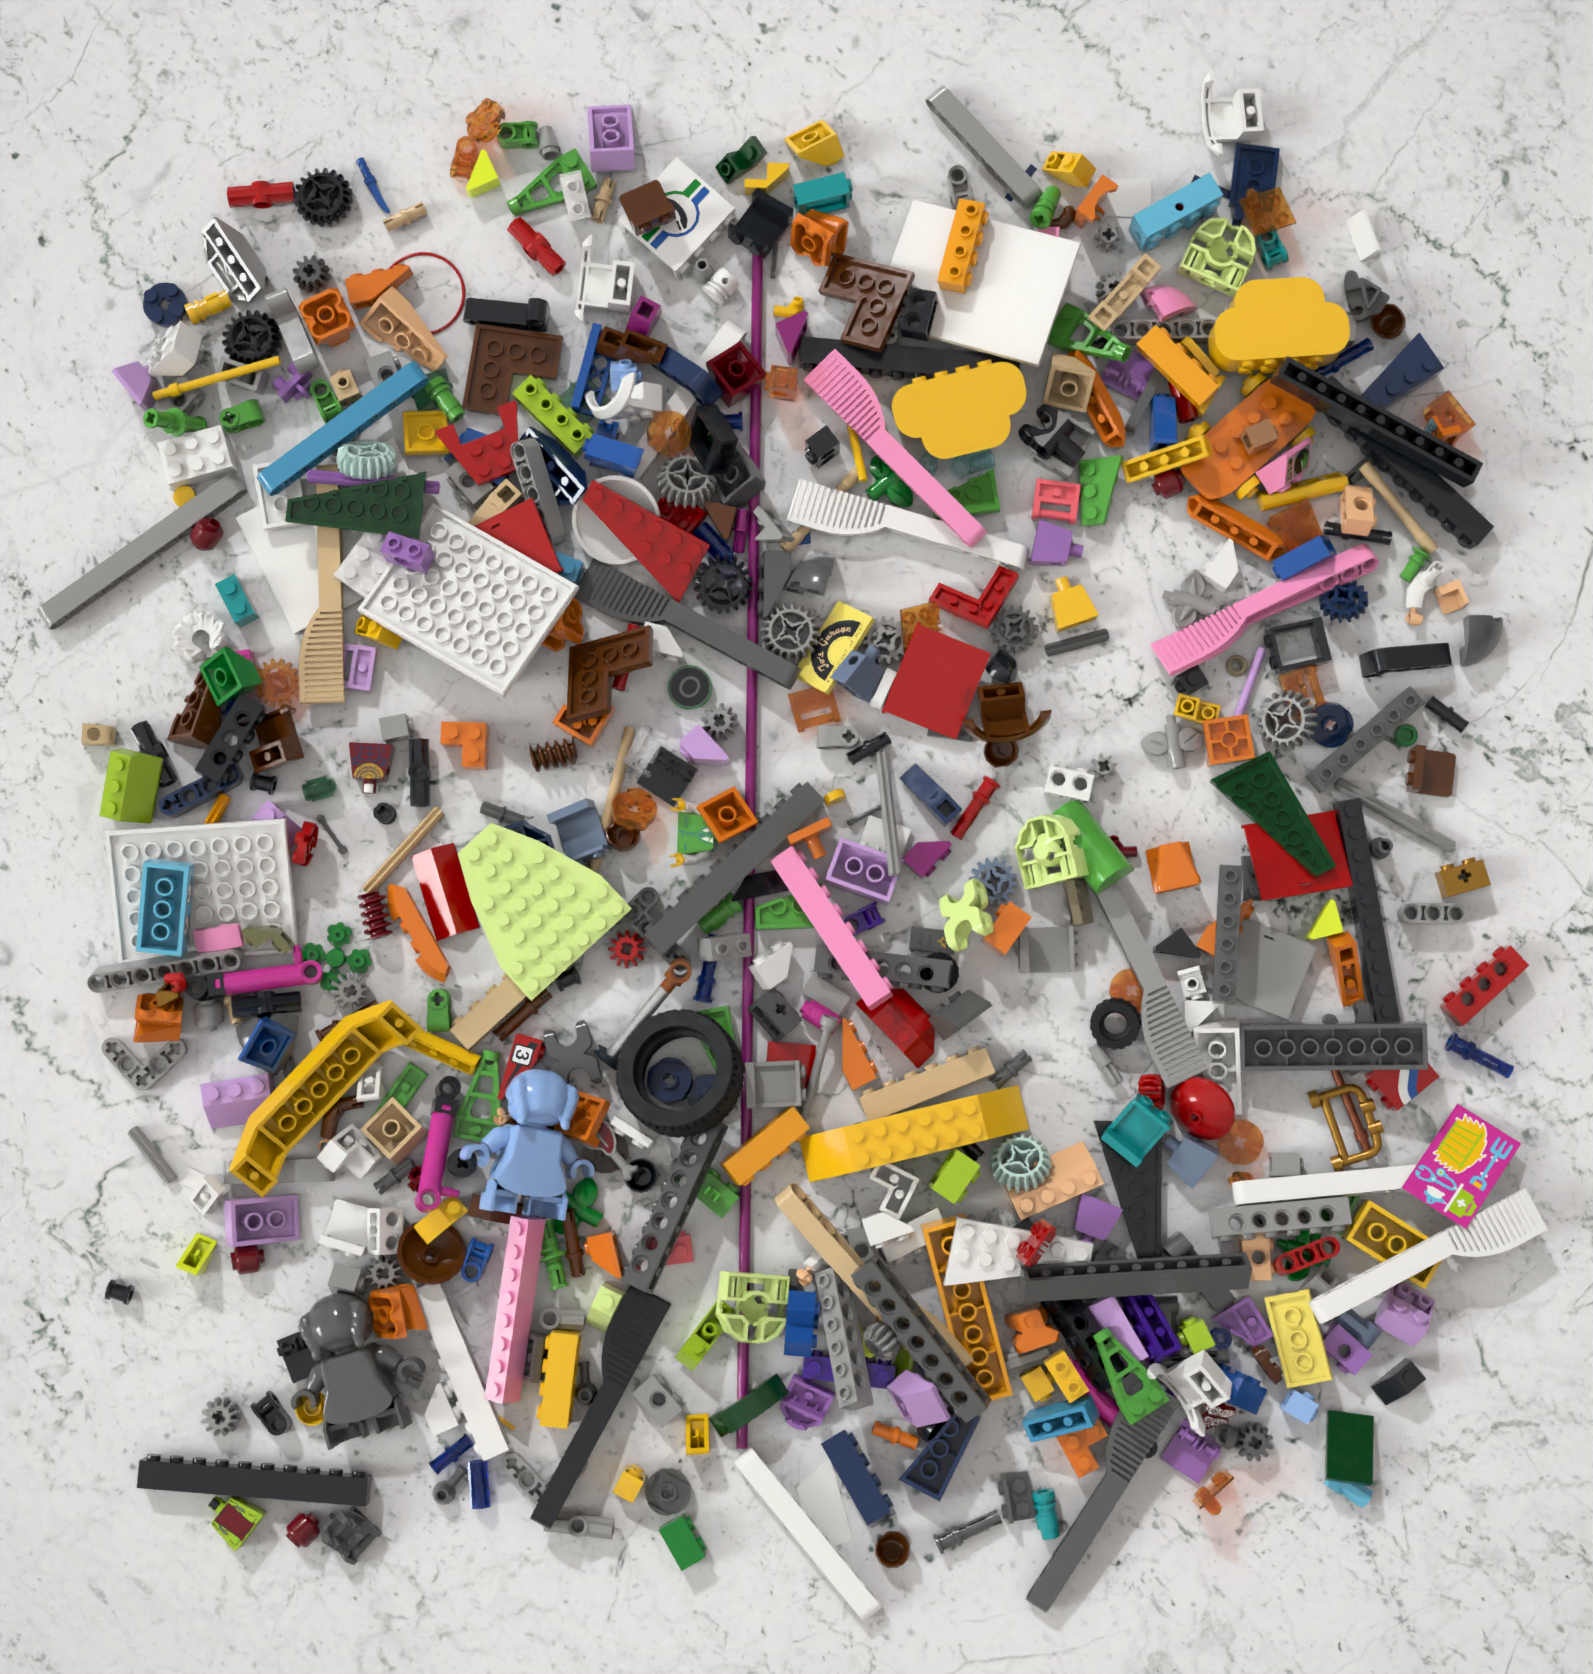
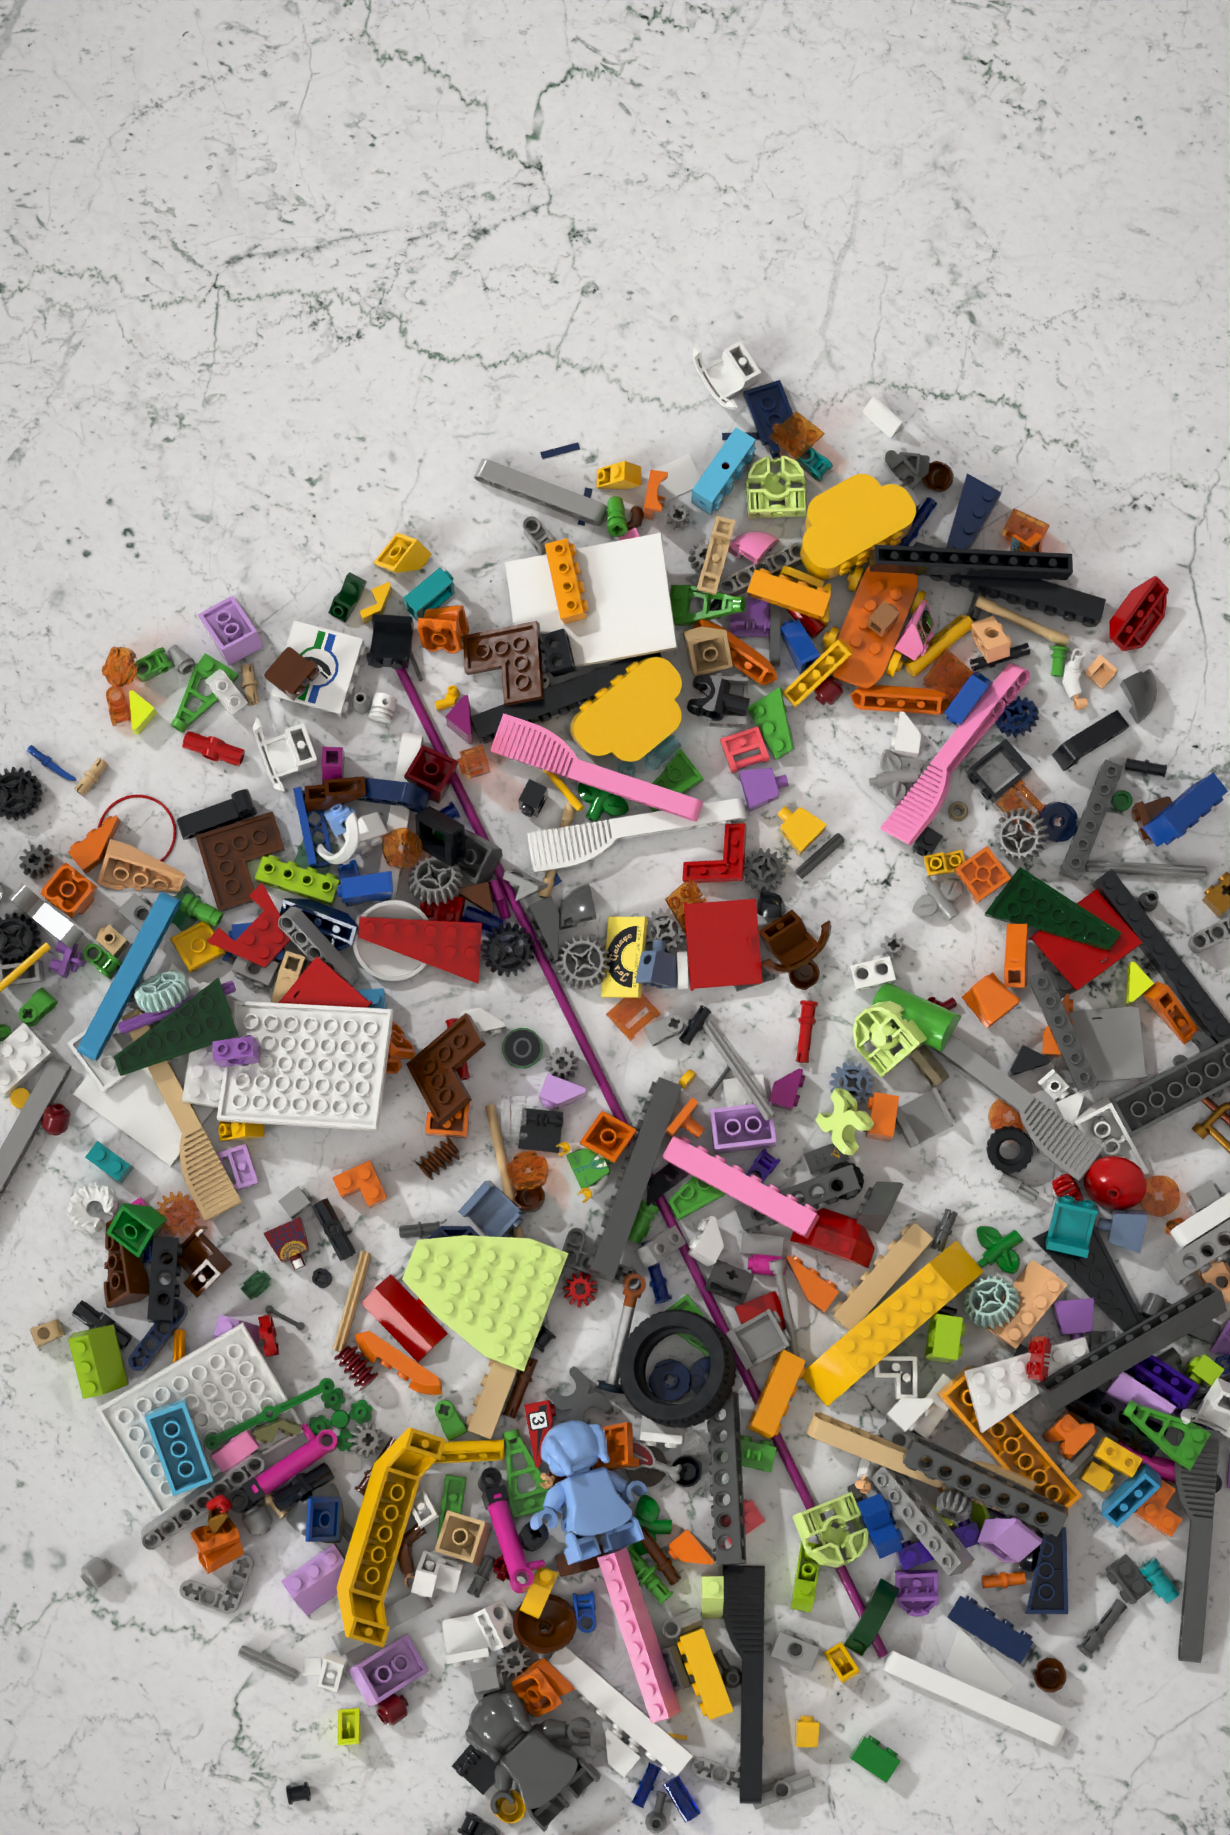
camera: 30 degrees left, 5 degrees down
black bush [250,771,278,795] -> none
dark grey piece [574,558,802,690] -> none
dark grey plate [645,1468,691,1516] -> none
dark blue slope [899,763,962,827] -> none
lavender piece [1234,647,1266,716] -> none
none -> light grey head [80,1557,113,1588]
none -> green piece [204,1378,335,1450]
none -> dark blue piece [540,442,580,459]
none -> green plant [977,1226,1024,1274]
none -> orange slope [1004,924,1028,988]
none -> red wedge [1109,576,1169,651]
none -> blue brick [1143,772,1228,847]

